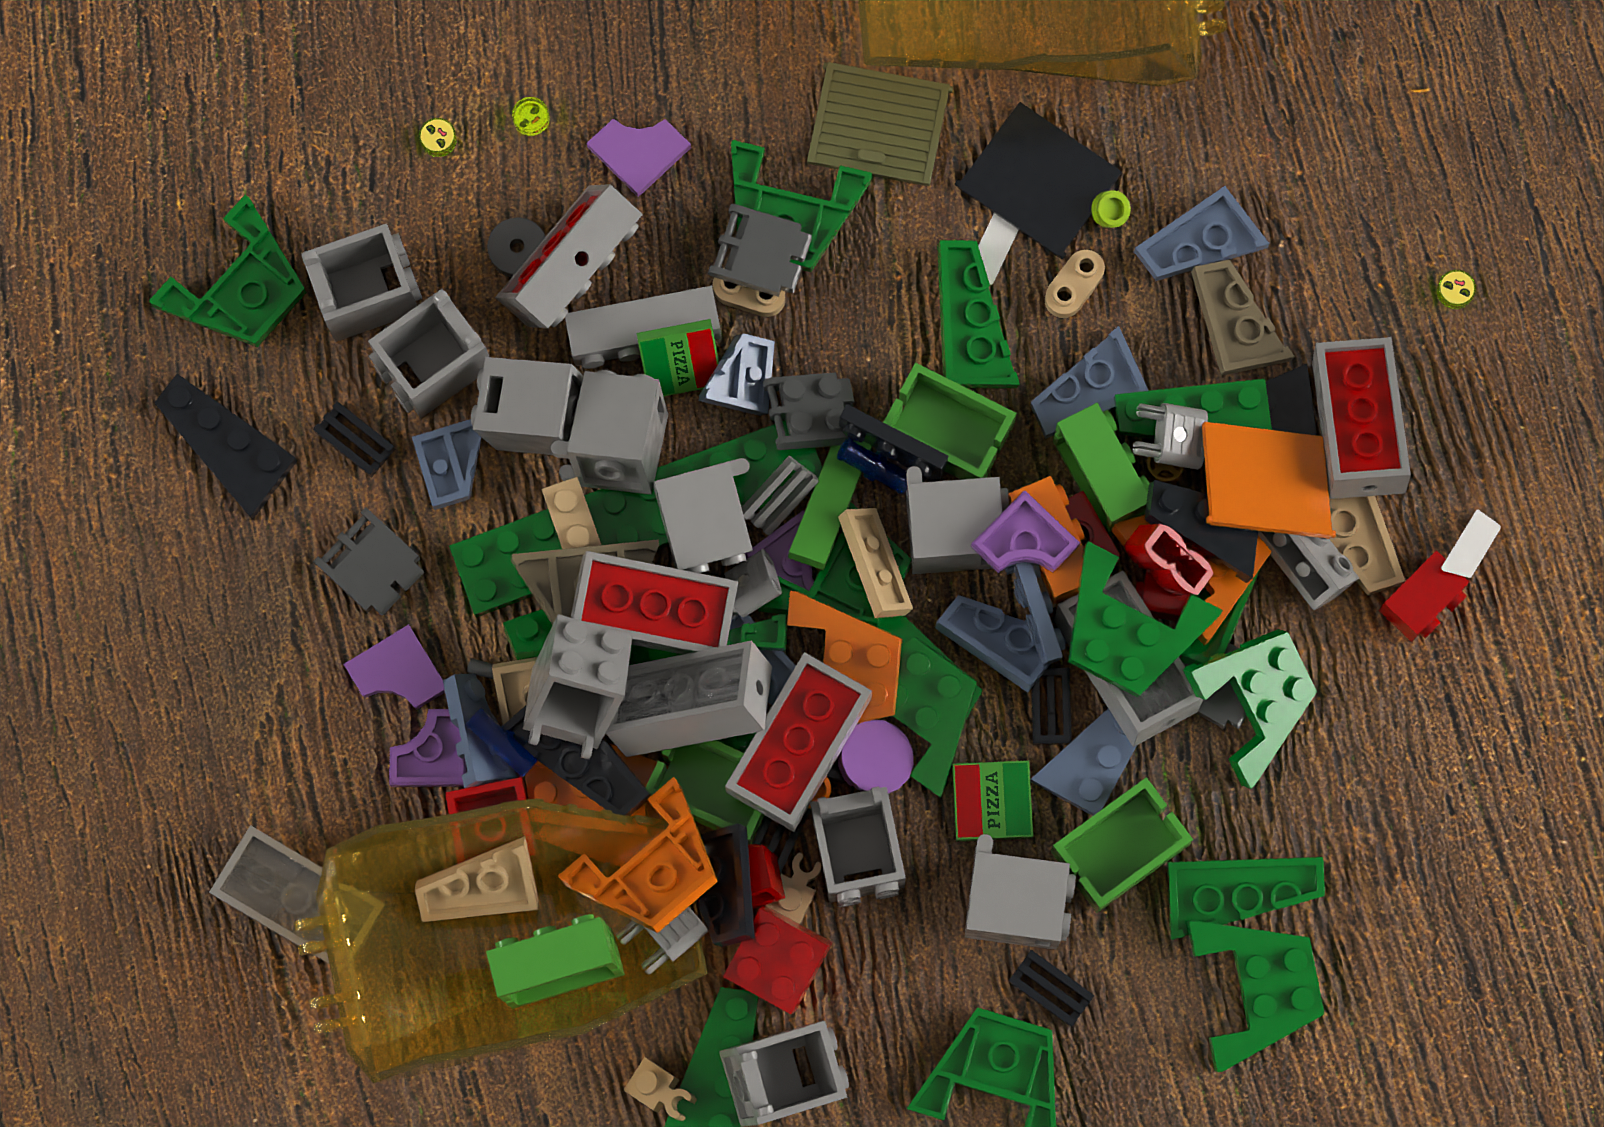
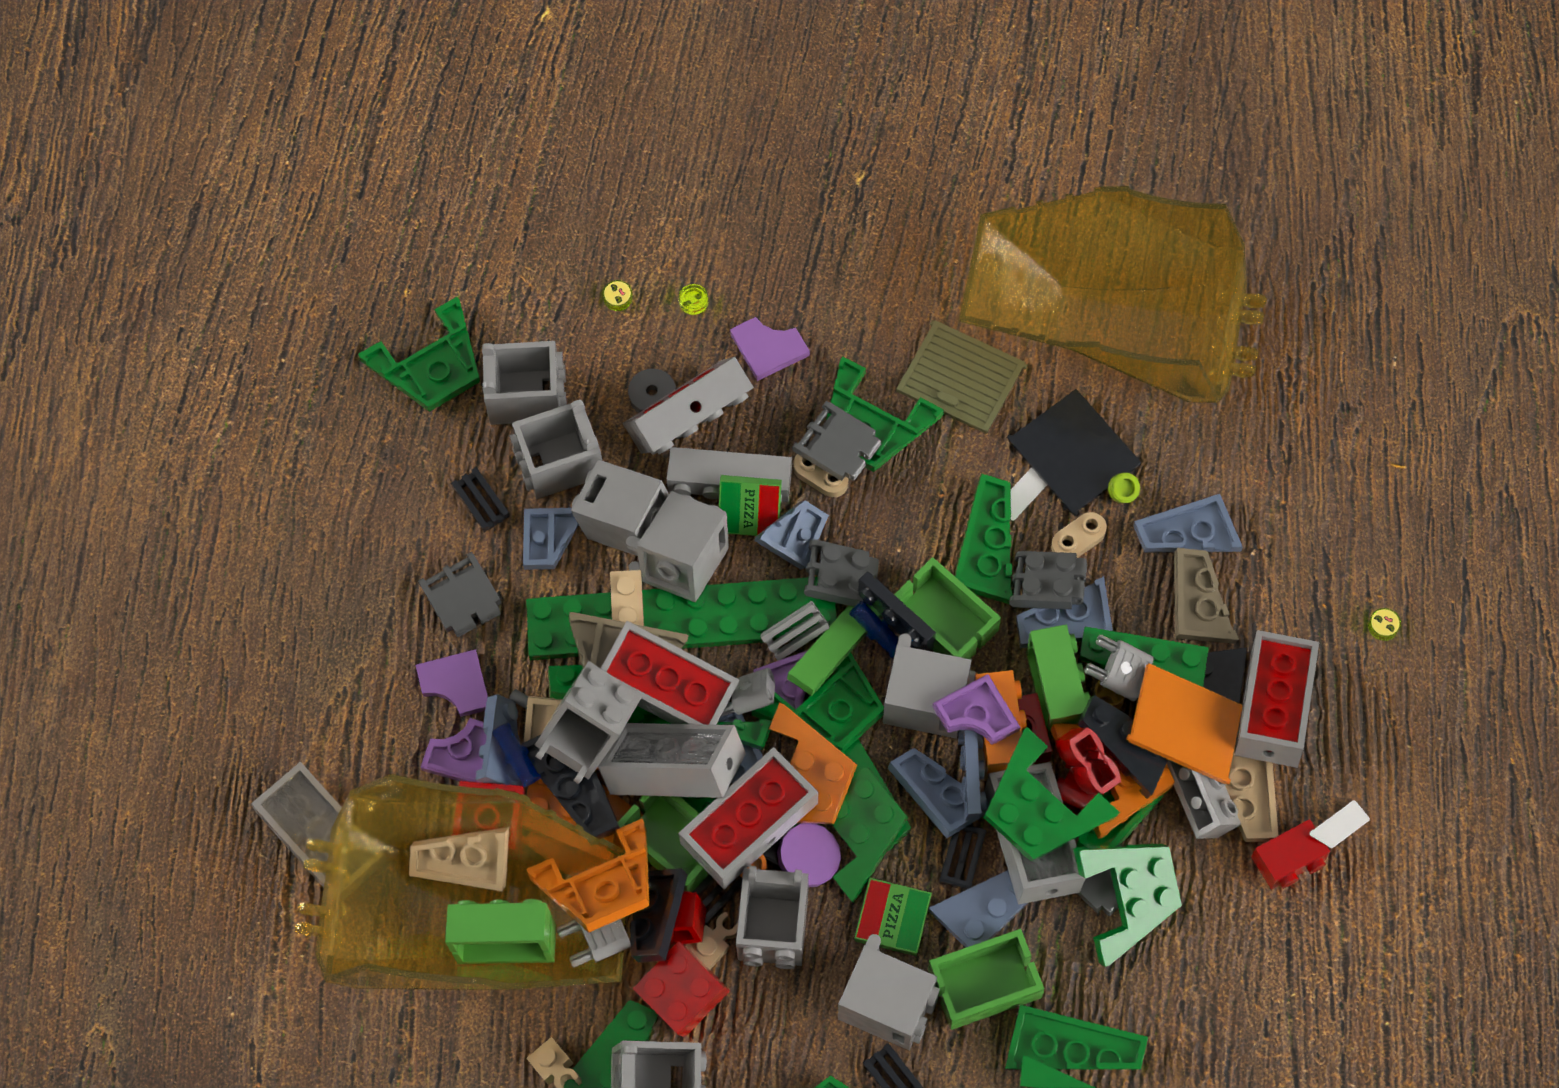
camera: 15 degrees right, 10 degrees down
black wing [154,374,298,520] -> none
light grey container [652,458,753,573] -> none
tan plate [838,508,913,618] -> none
none -> dark grey plate [1009,551,1087,609]

